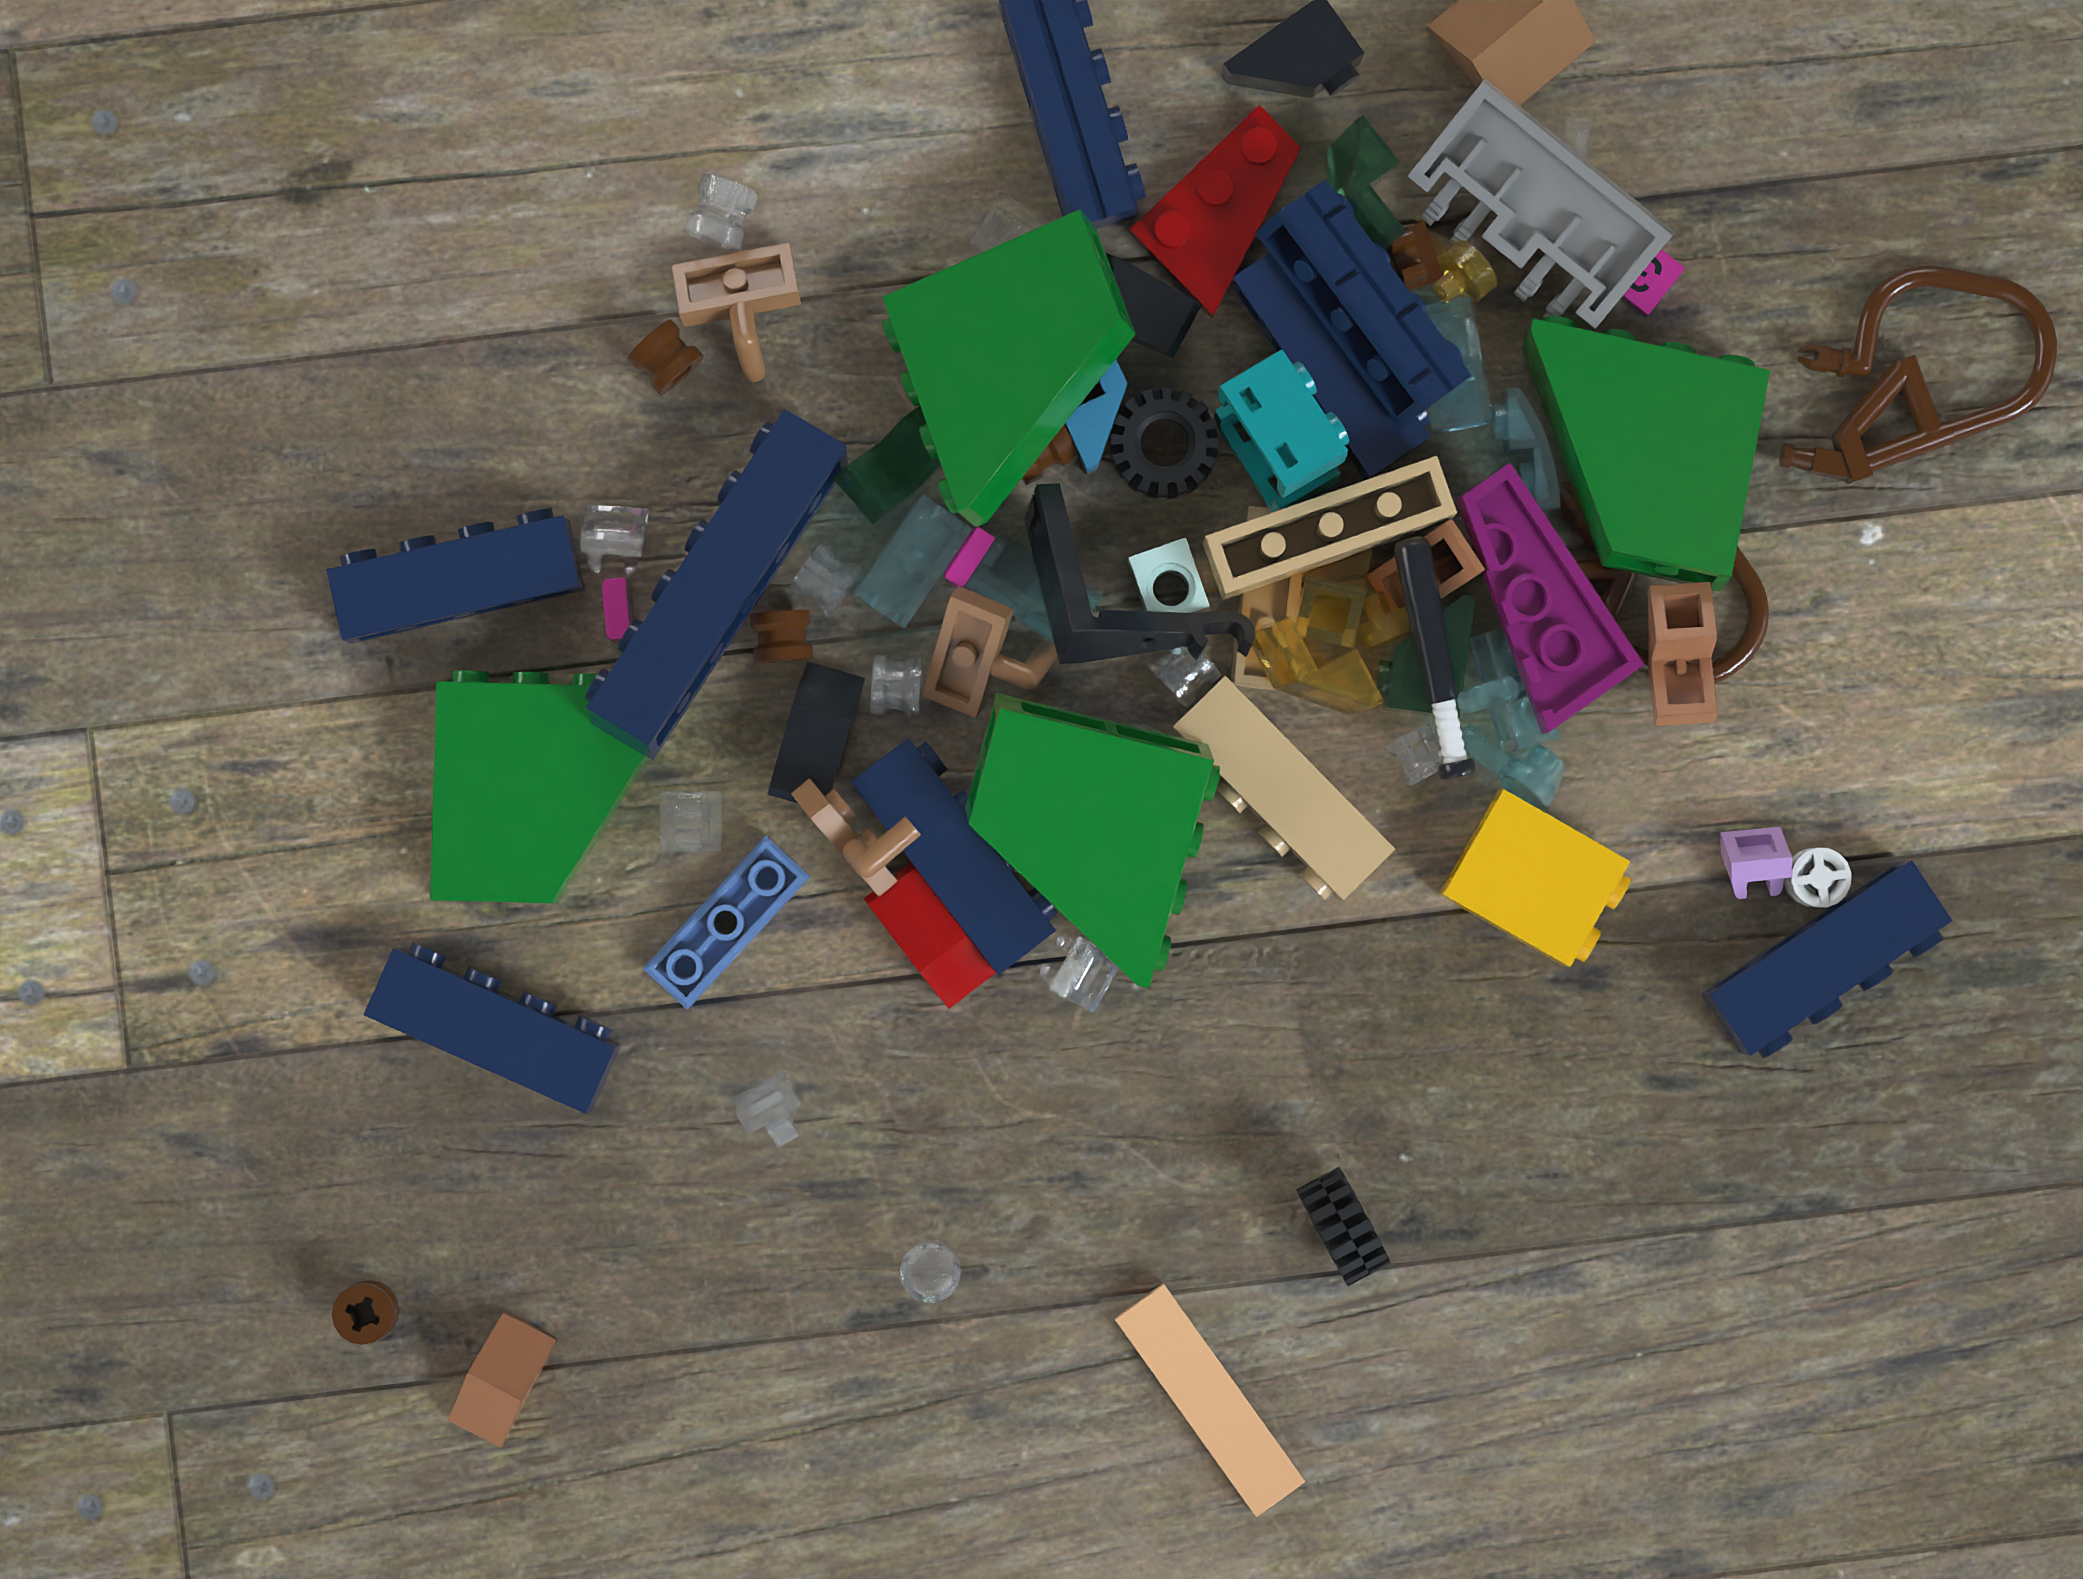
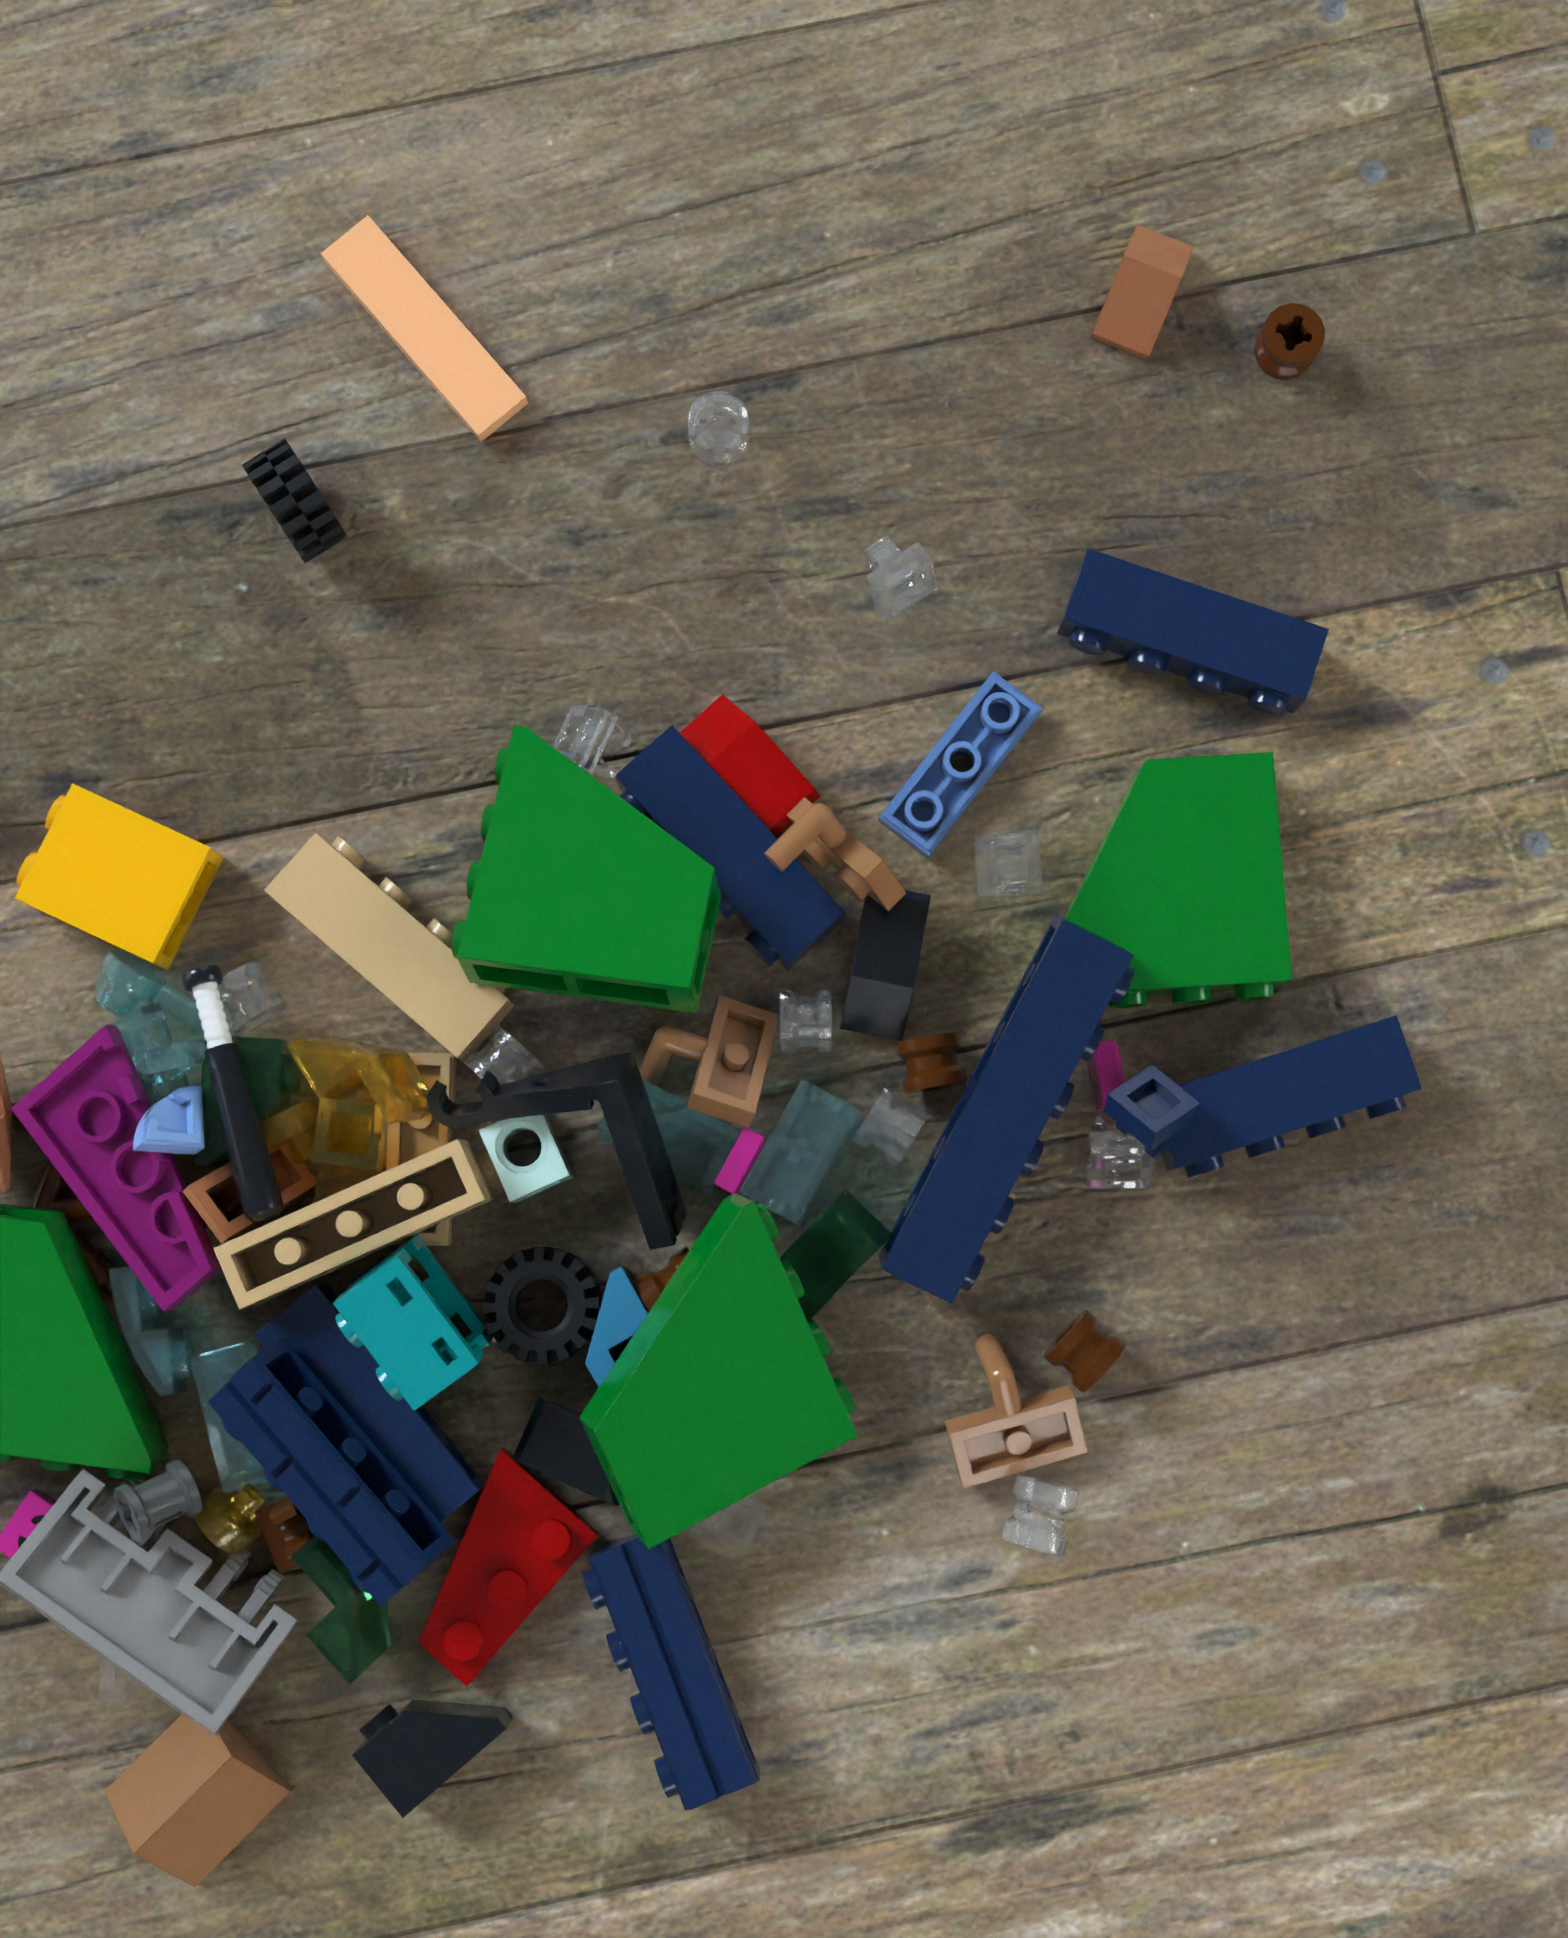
camera: 175 degrees right, 5 degrees down
none -> dark grey bush [113,1460,203,1543]
none -> light blue tile [133,1086,205,1155]
none -> dark blue tile [1104,1064,1200,1159]

